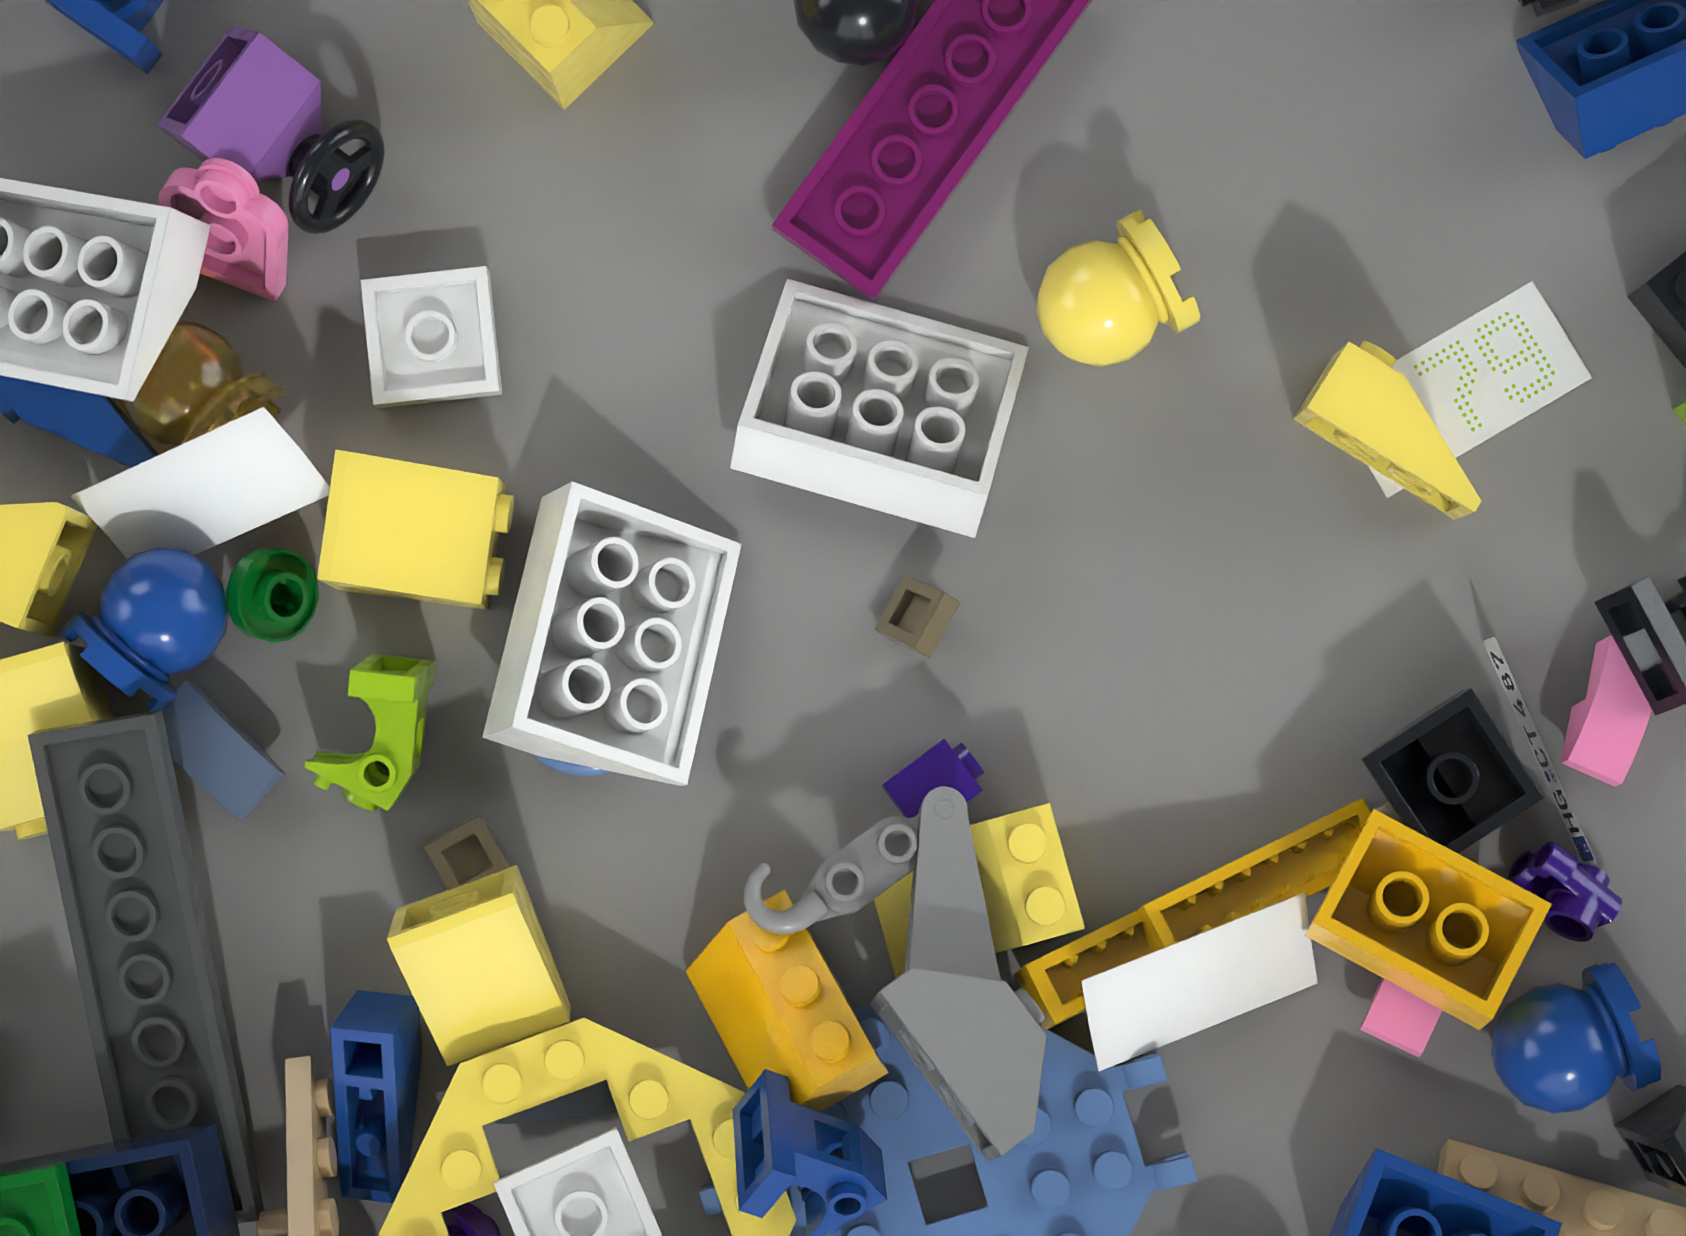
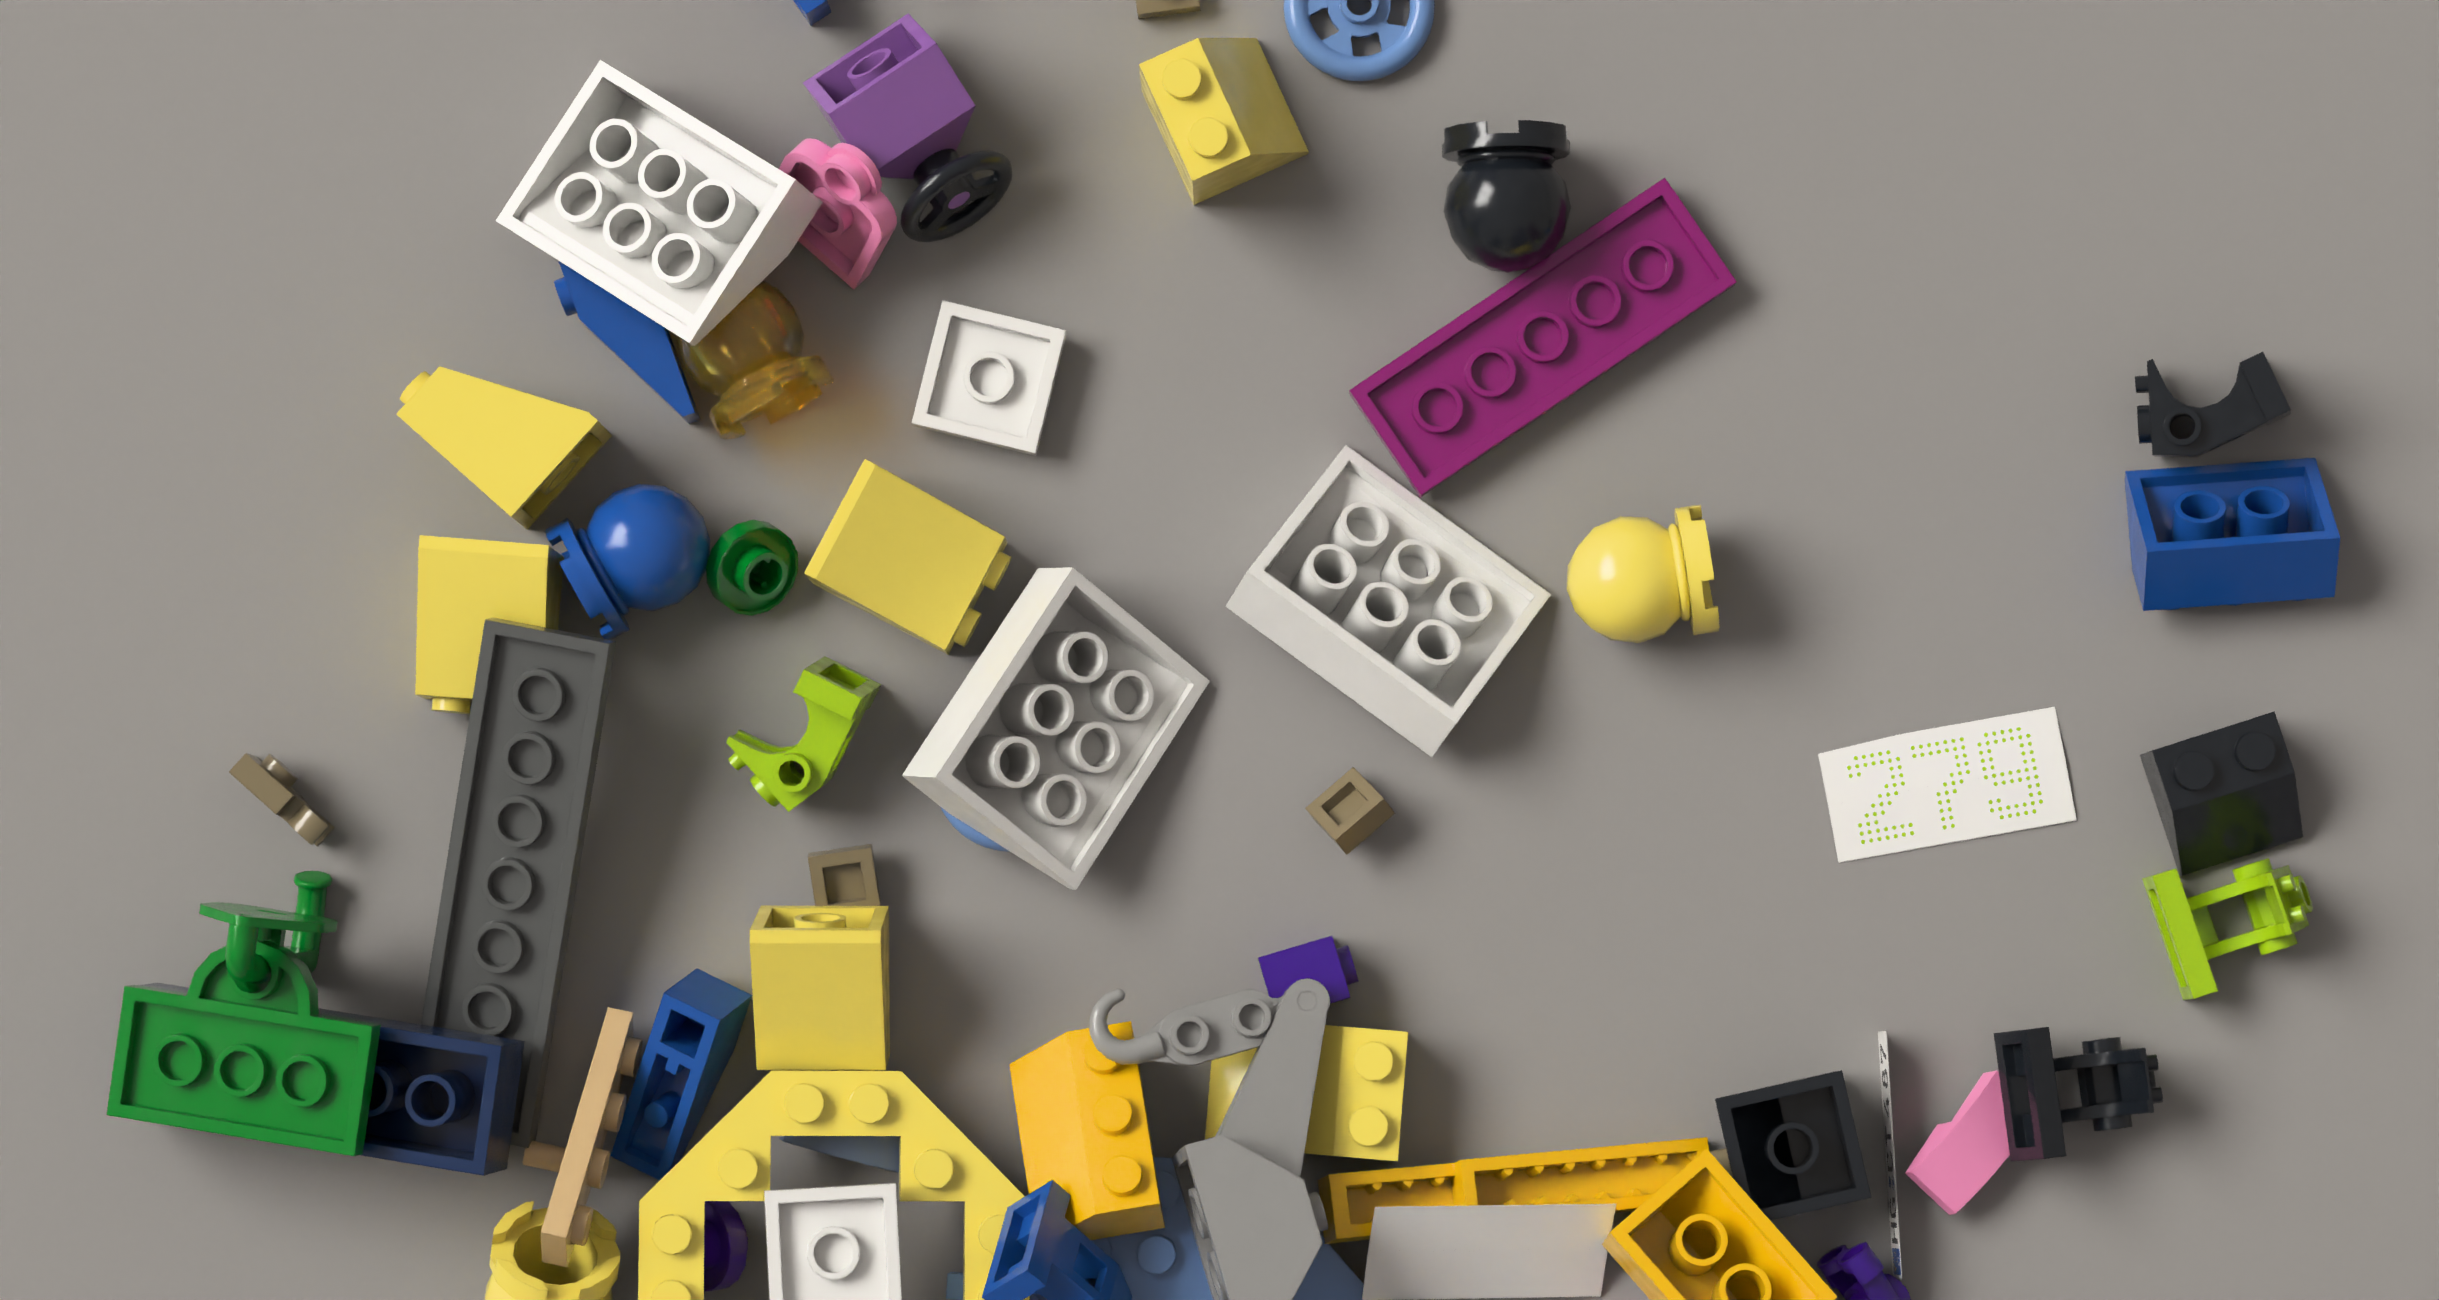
camera: 20 degrees right, 0 degrees up
white sticker [71,407,330,559] -> none
sand blue slope [162,680,285,820] -> none
light yellow slope [1293,341,1482,520] -> none

